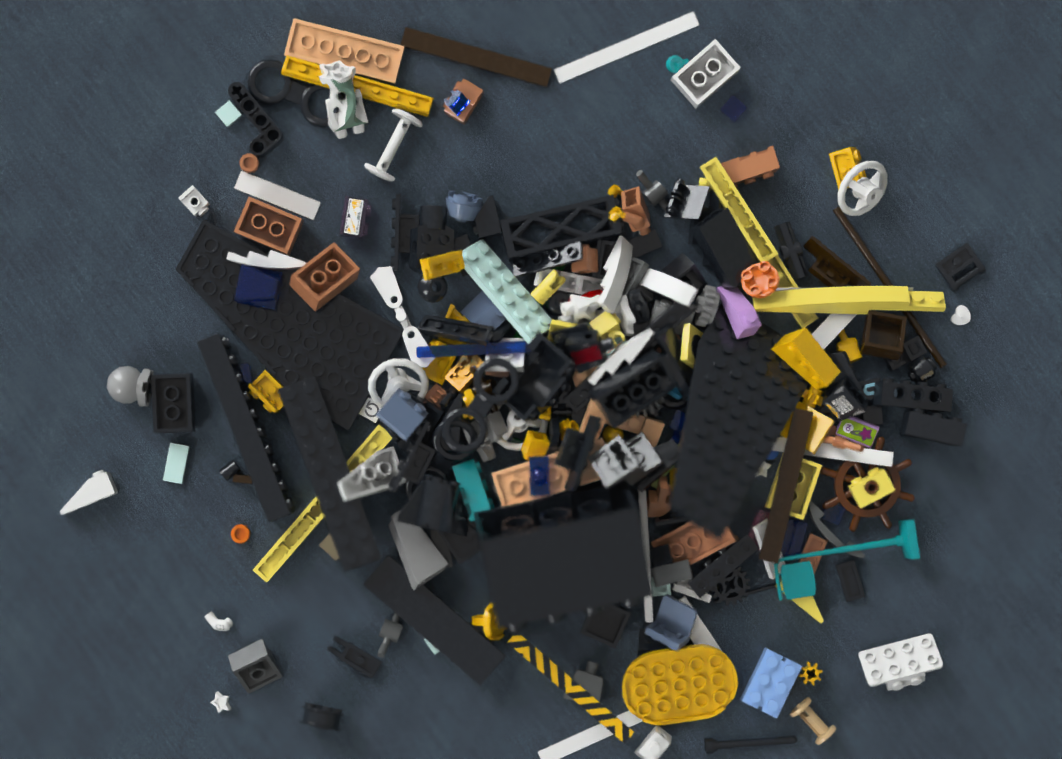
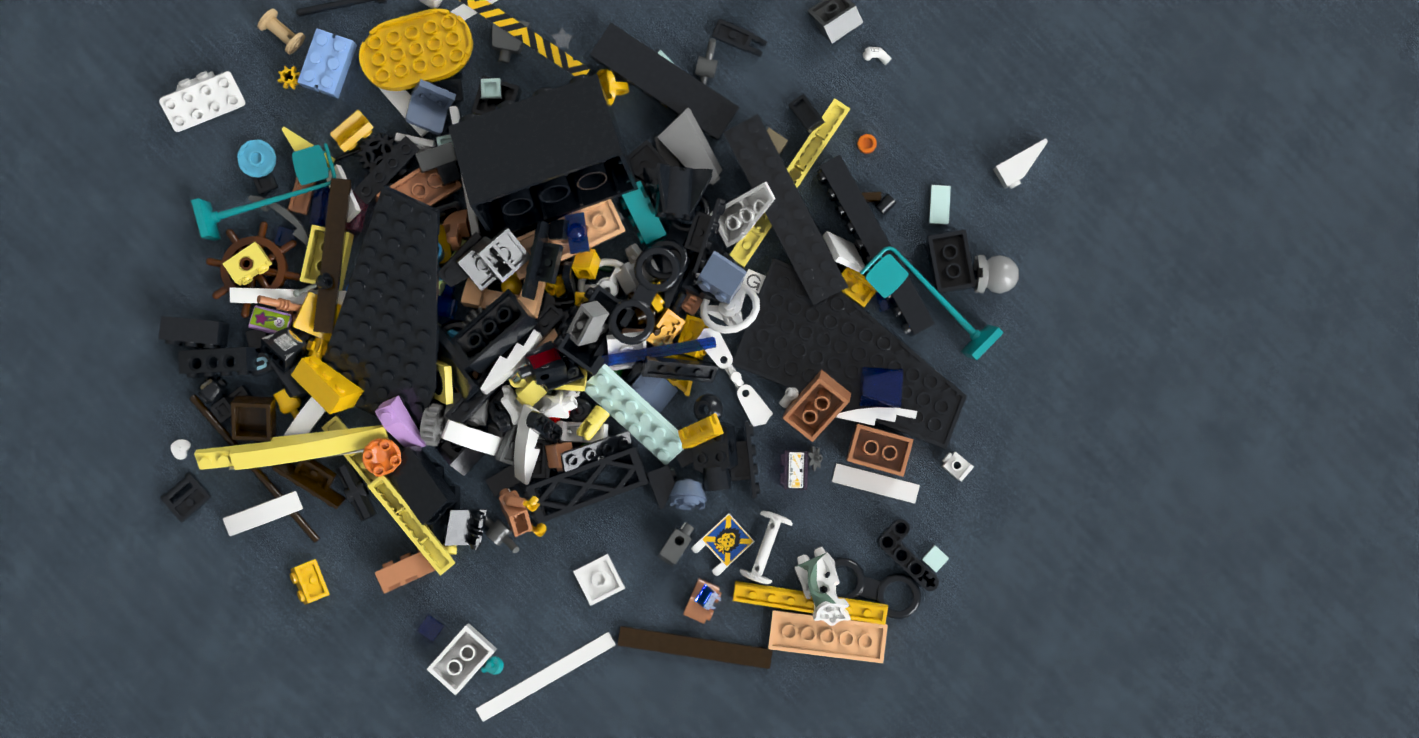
camera: 175 degrees right, 0 degrees up
nougat tile [240,153,259,173] -> none
white piece [838,161,888,216] -> none
none -> white slope [223,491,303,536]
none -> medium azure tile [237,139,277,178]
none -> black hinge [293,273,333,297]
none -> yellow bracket [330,110,374,152]
none -> light aqua tile [481,78,501,99]
none -> black beam [526,411,562,443]
none -> black tile [549,219,569,240]
none -> clear piece [551,28,573,49]
none -> light grey hinge [566,301,609,346]
none -> white tile [573,554,625,606]
none -> dark grey torso [657,522,694,567]
none -> flag [691,513,755,576]
none -> white arm [779,387,799,408]
none -> black tile [788,93,825,134]
none -> dark grey plant [807,446,823,471]
none -> white tile [823,231,865,273]
none -> teal piece [860,246,1004,360]

